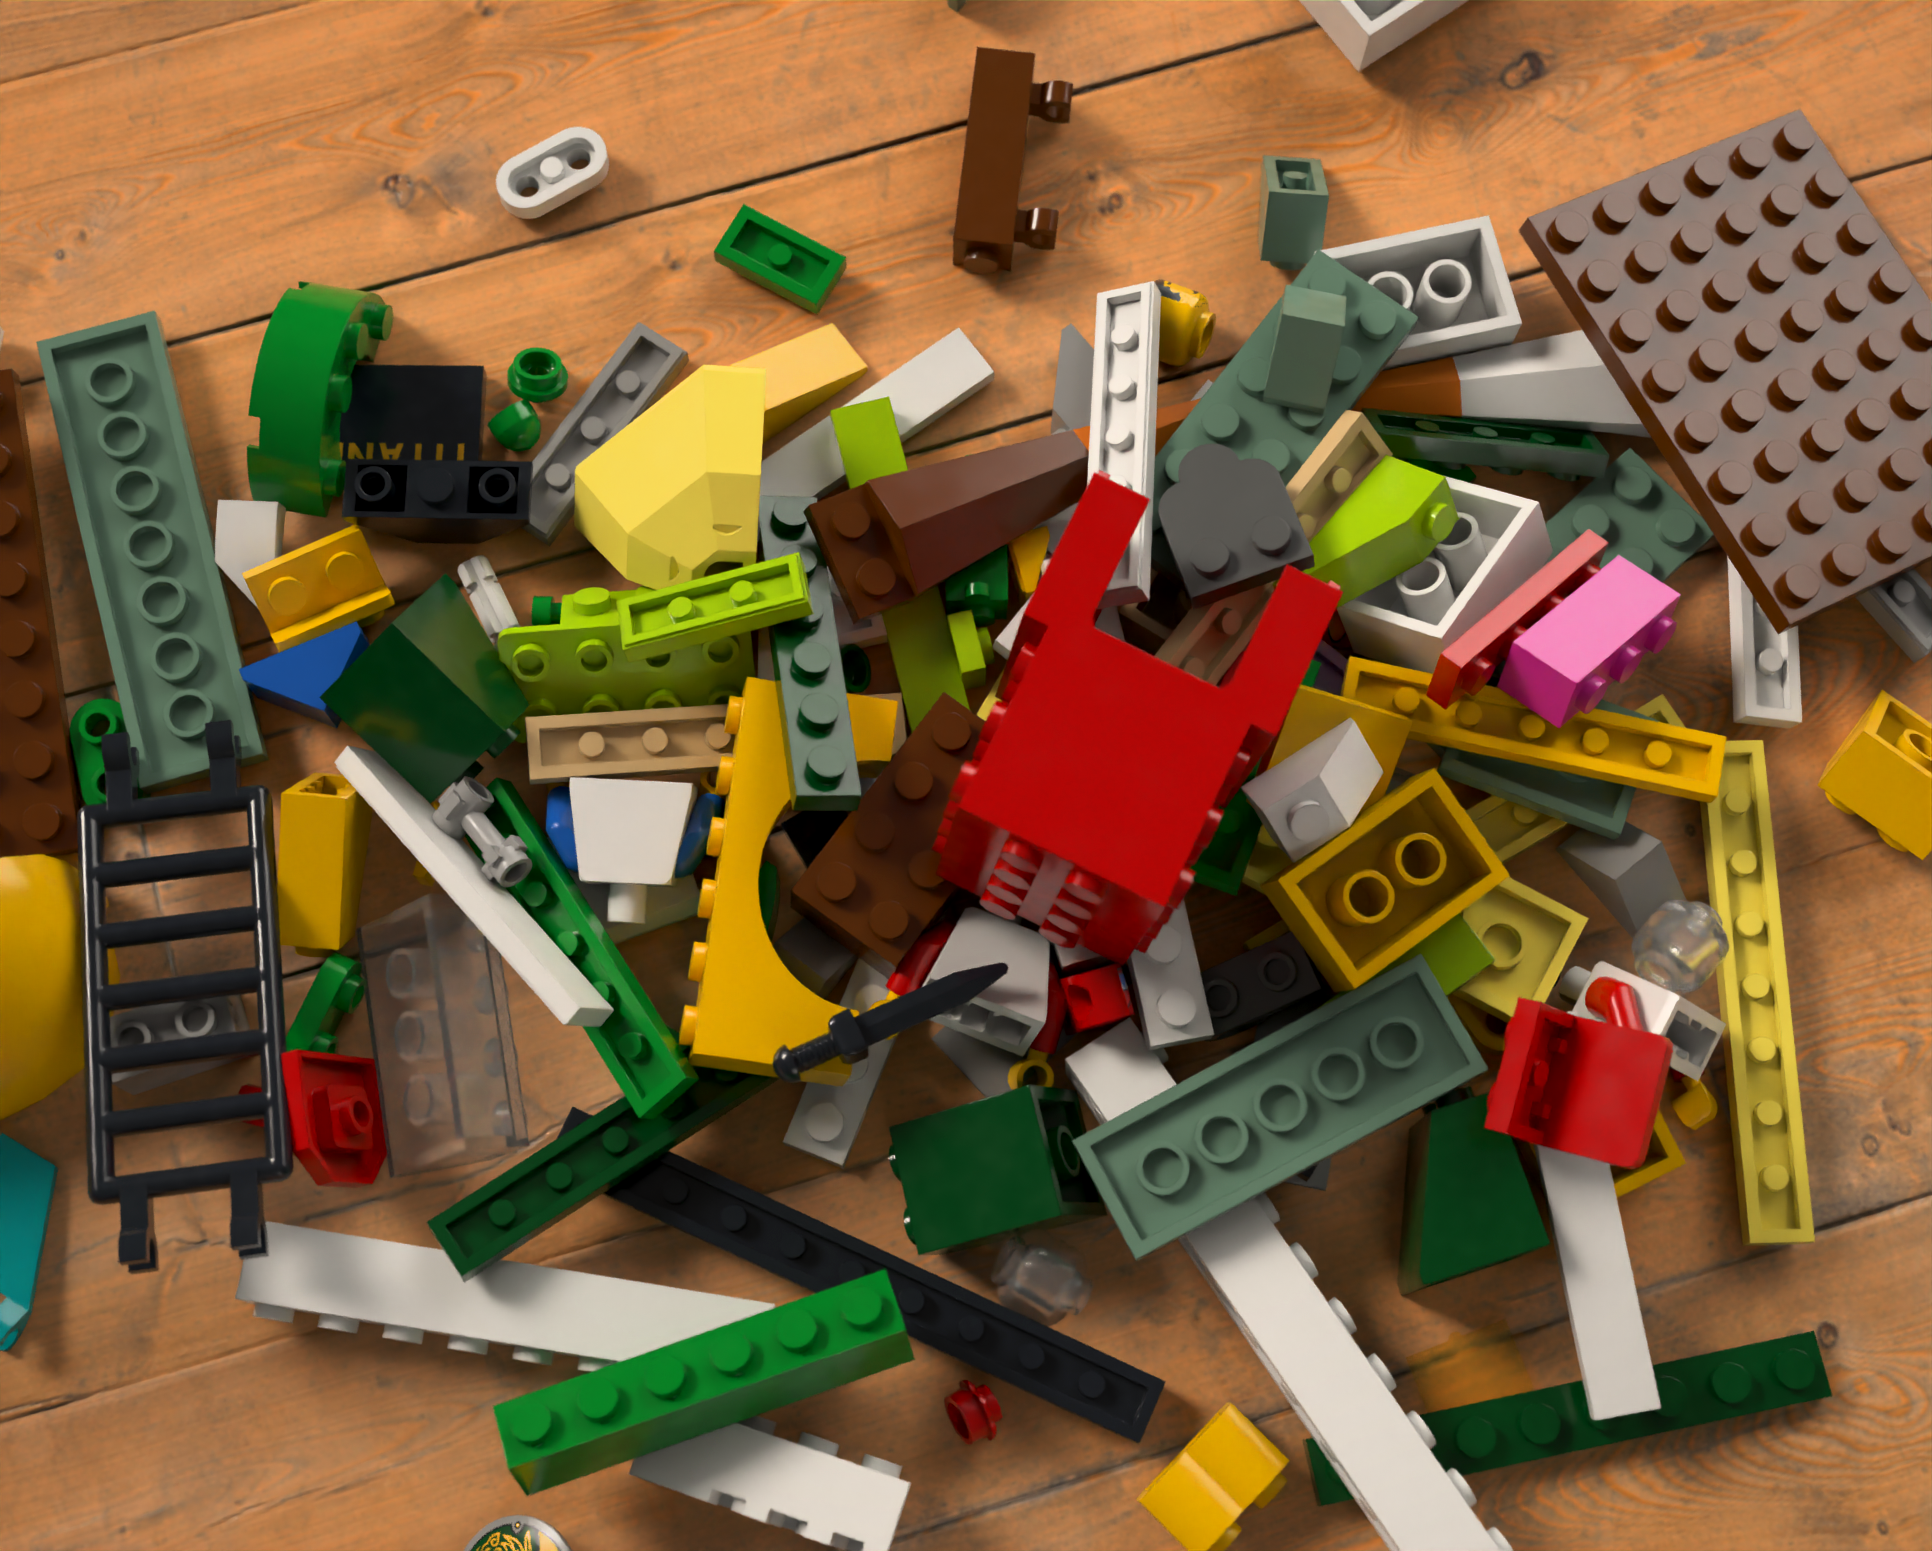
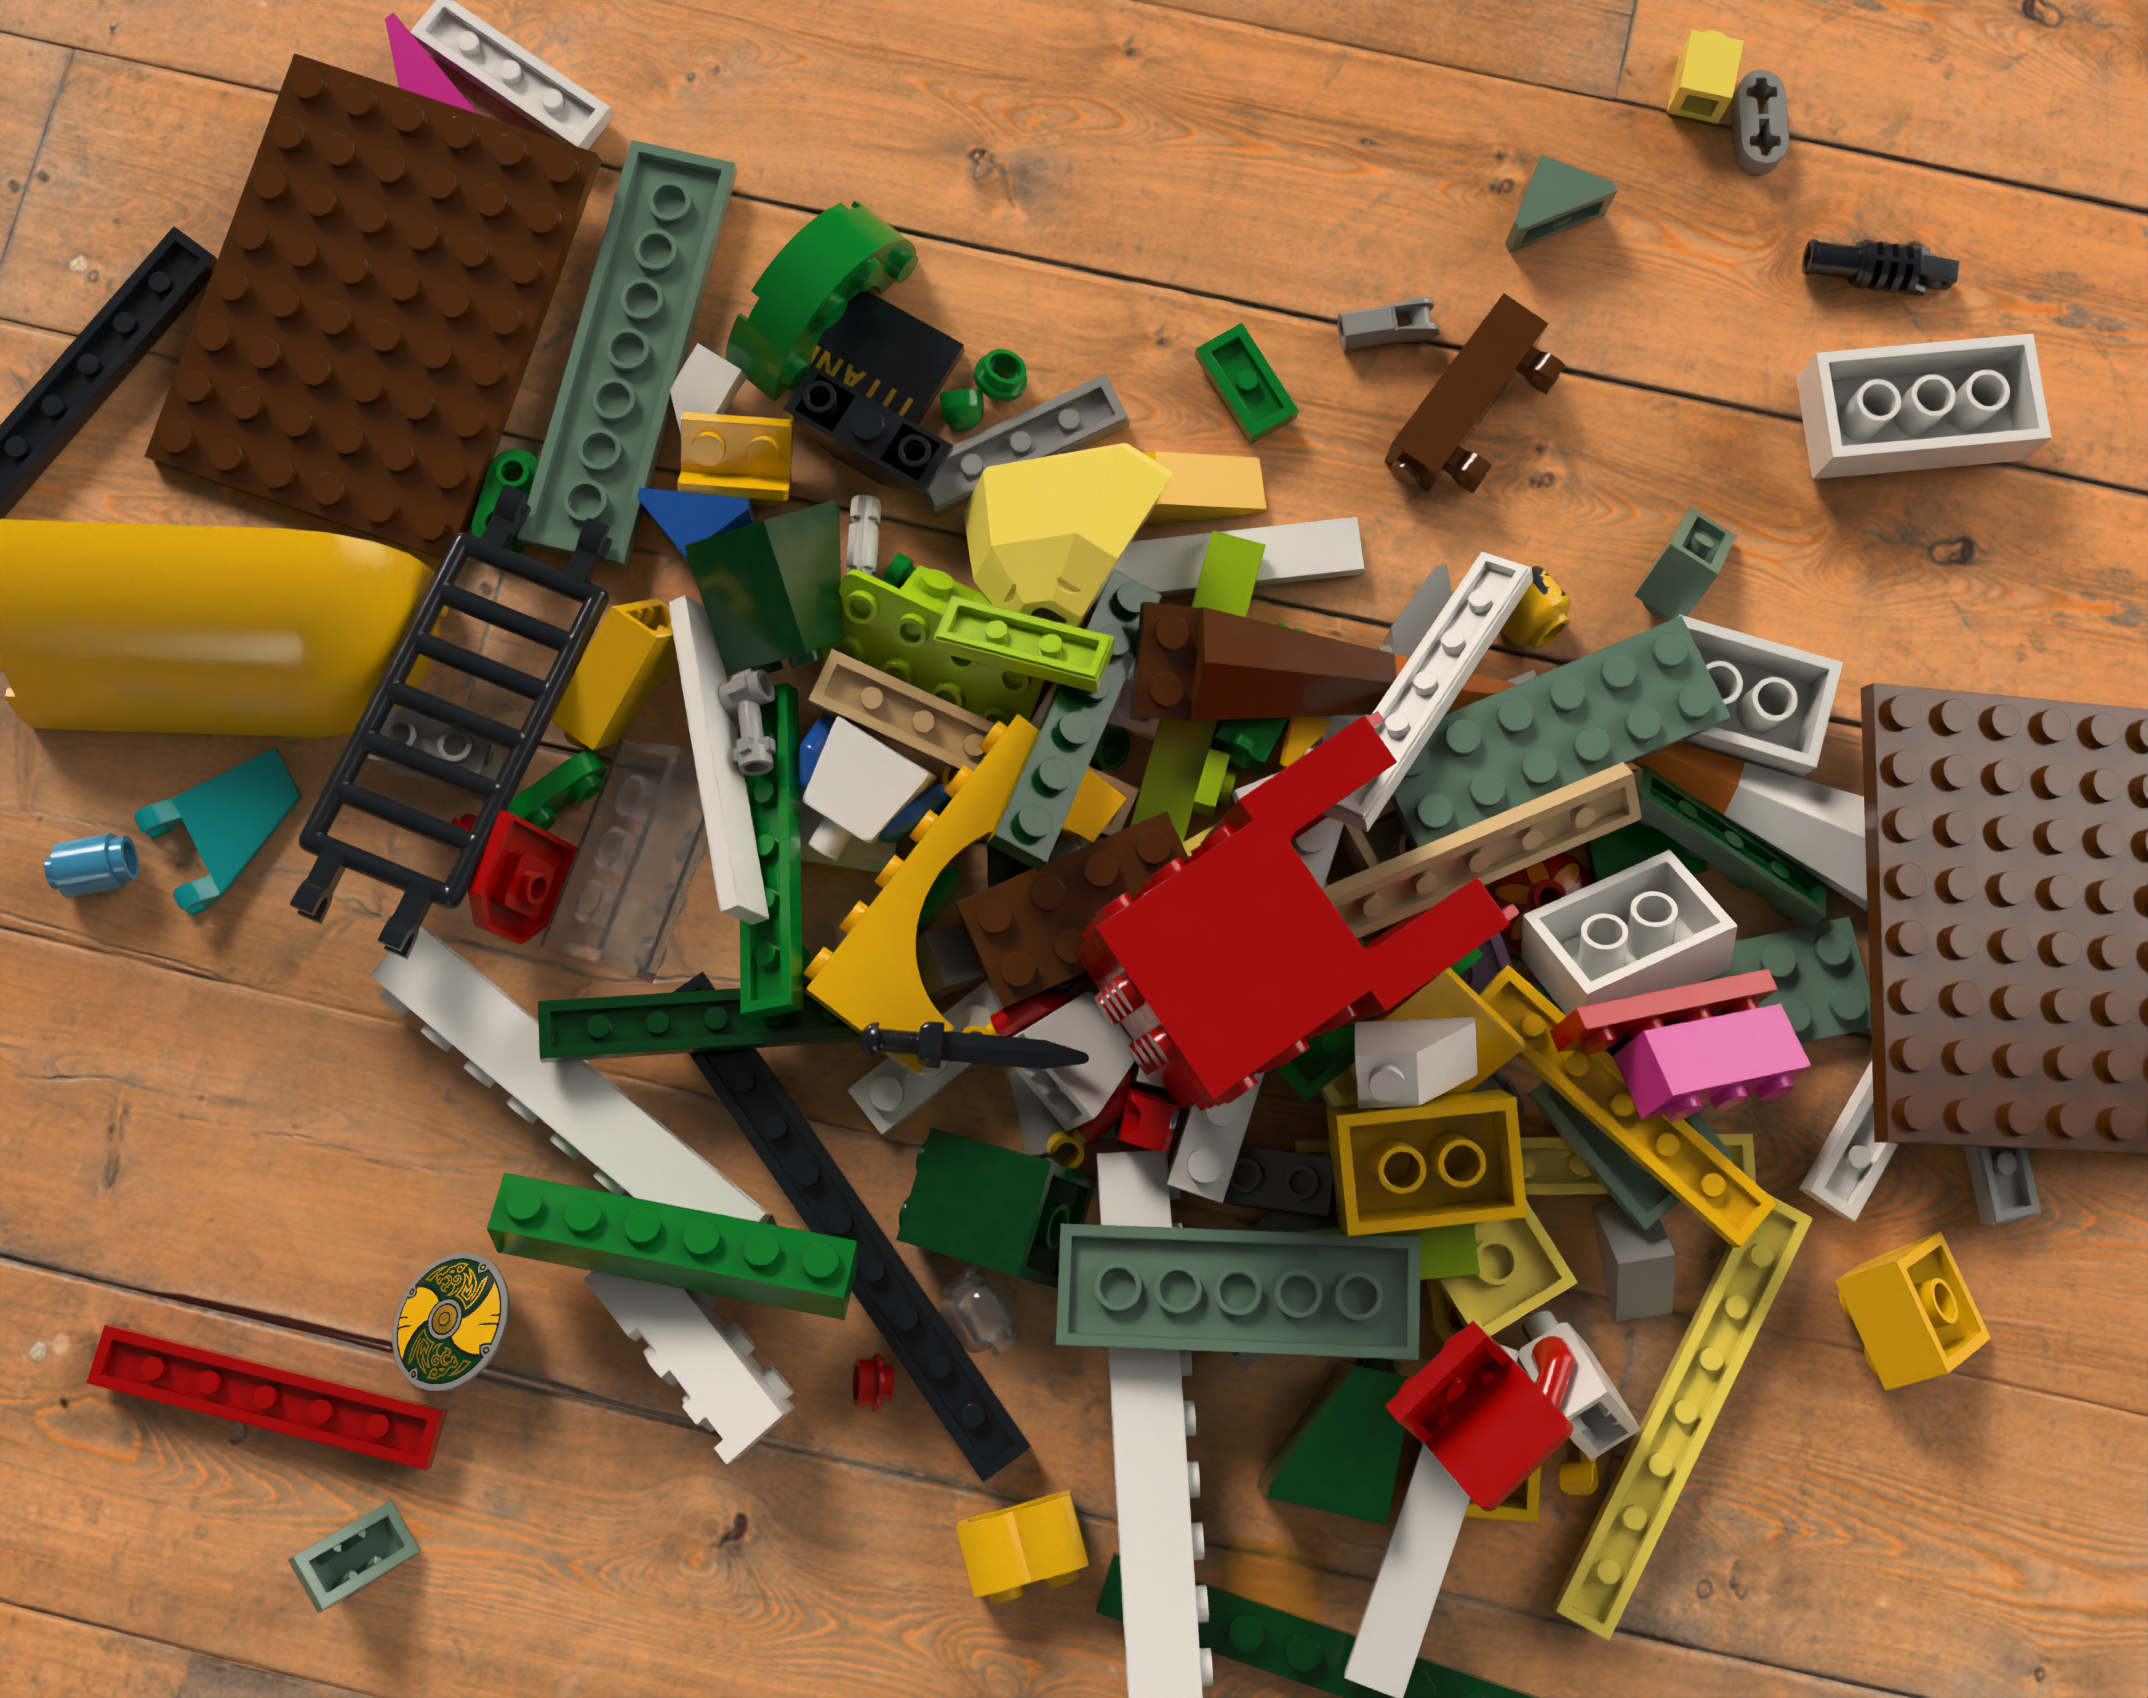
camera: 30 degrees right, 5 degrees up
white plate [496,127,609,219] -> none
dark grey plate [1158,444,1315,610] -> none
sand green slope [1262,285,1347,414] -> none
lime slope [1273,455,1459,608] -> none
clear head [1631,899,1729,993] -> none
none -> light grey bar [1337,297,1439,351]

